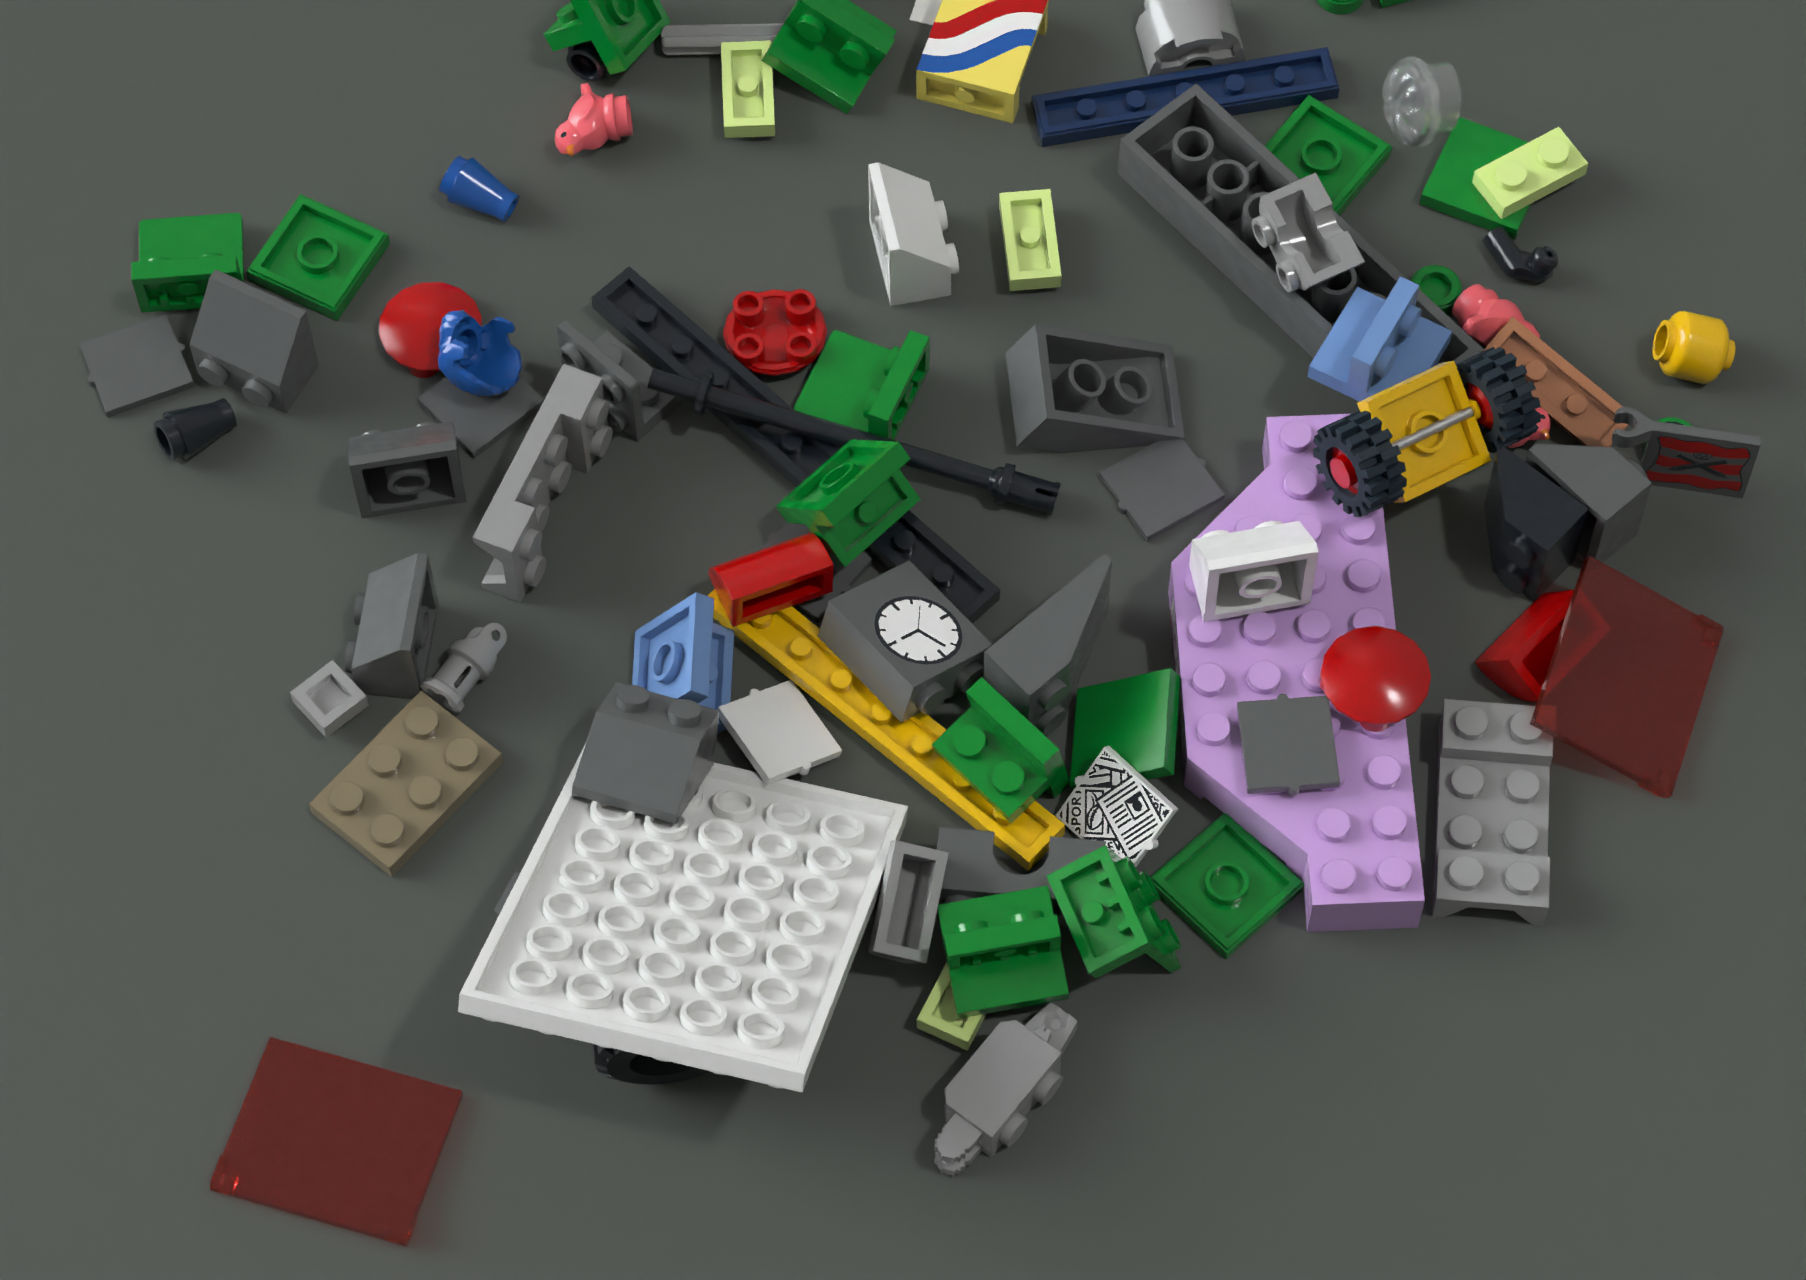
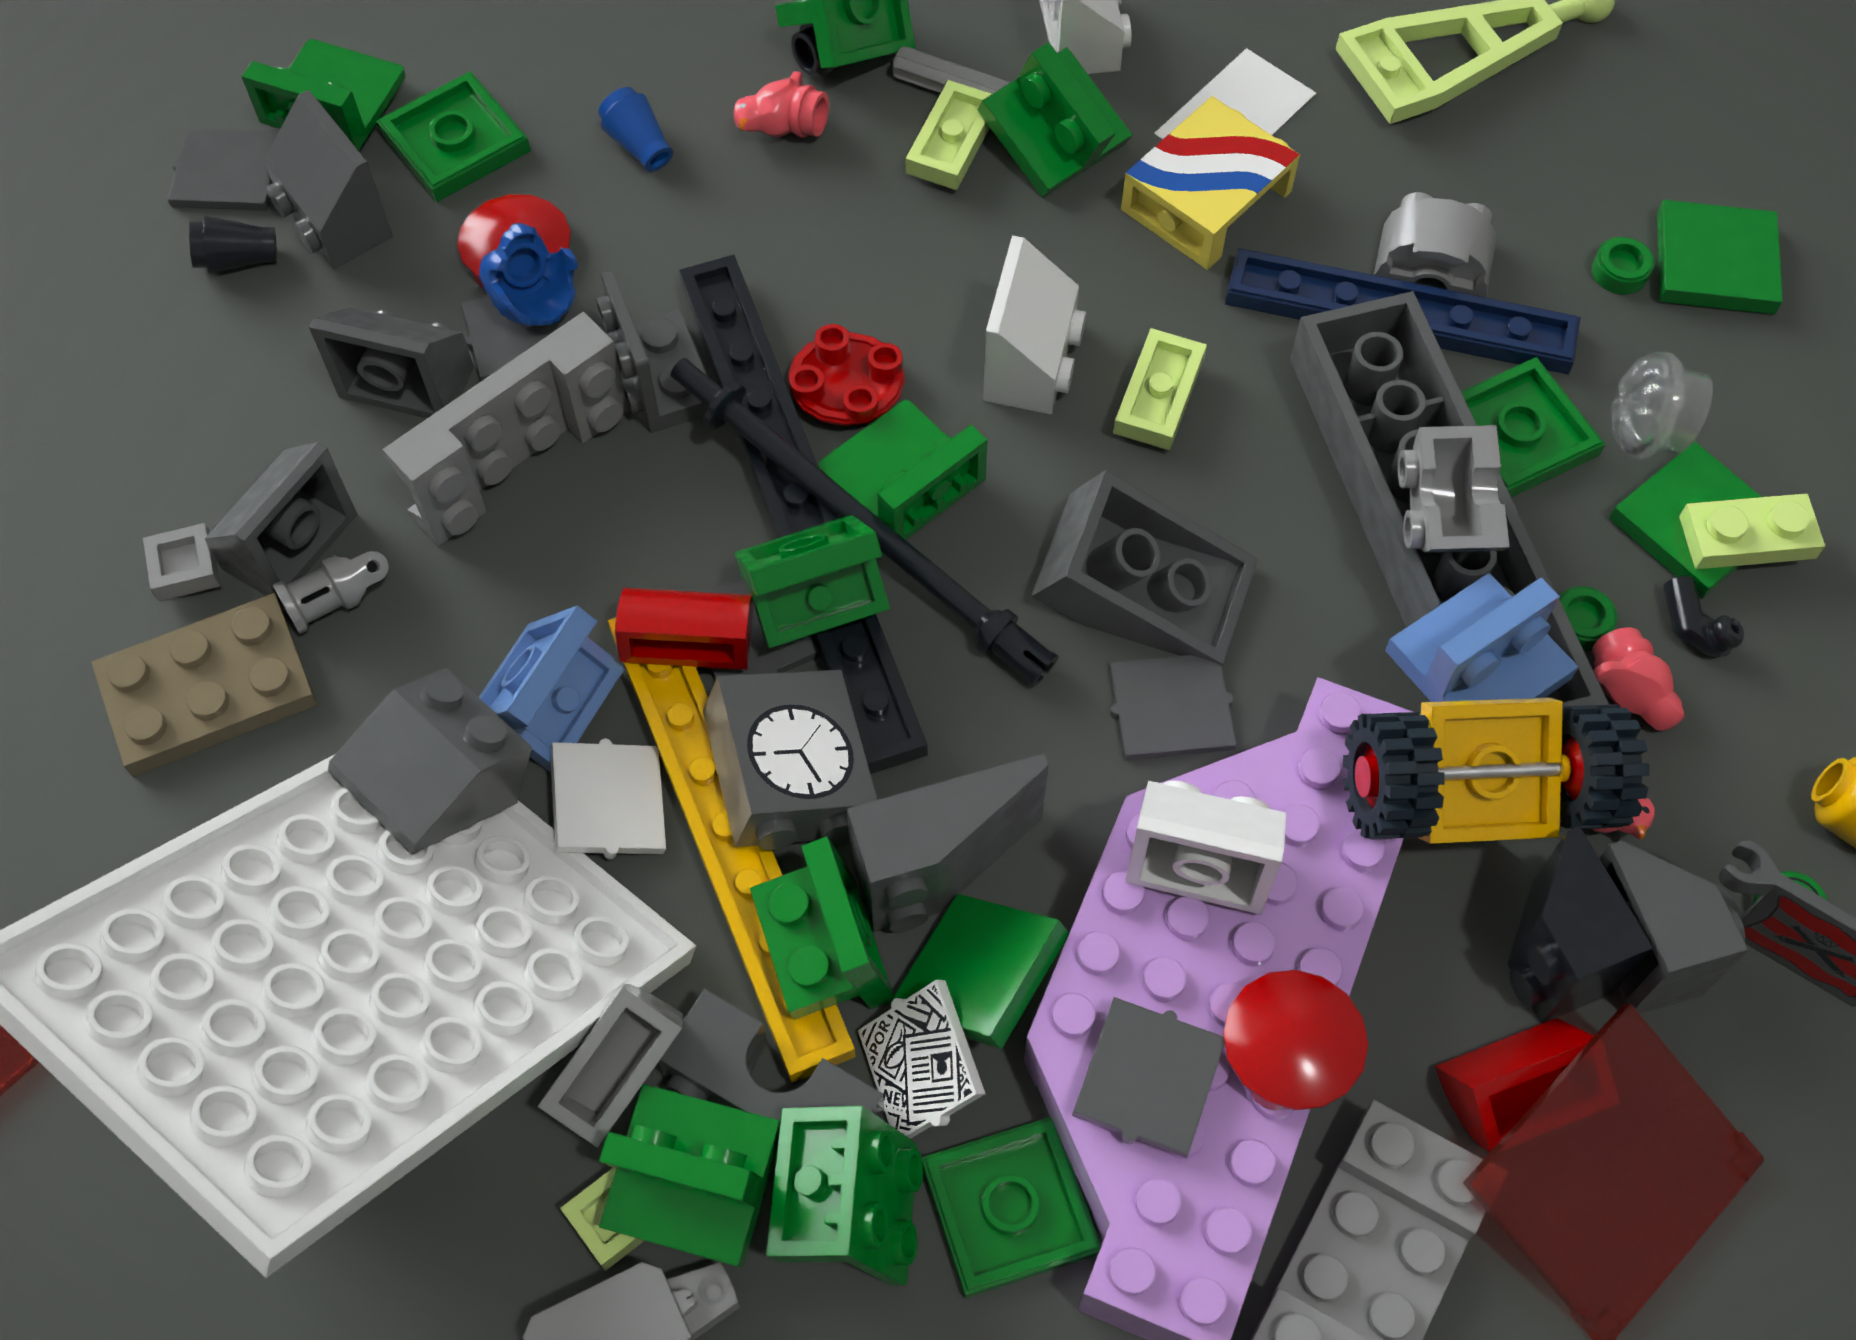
camera: 25 degrees right, 0 degrees up
nougat plate [1484,316,1629,447] -> none

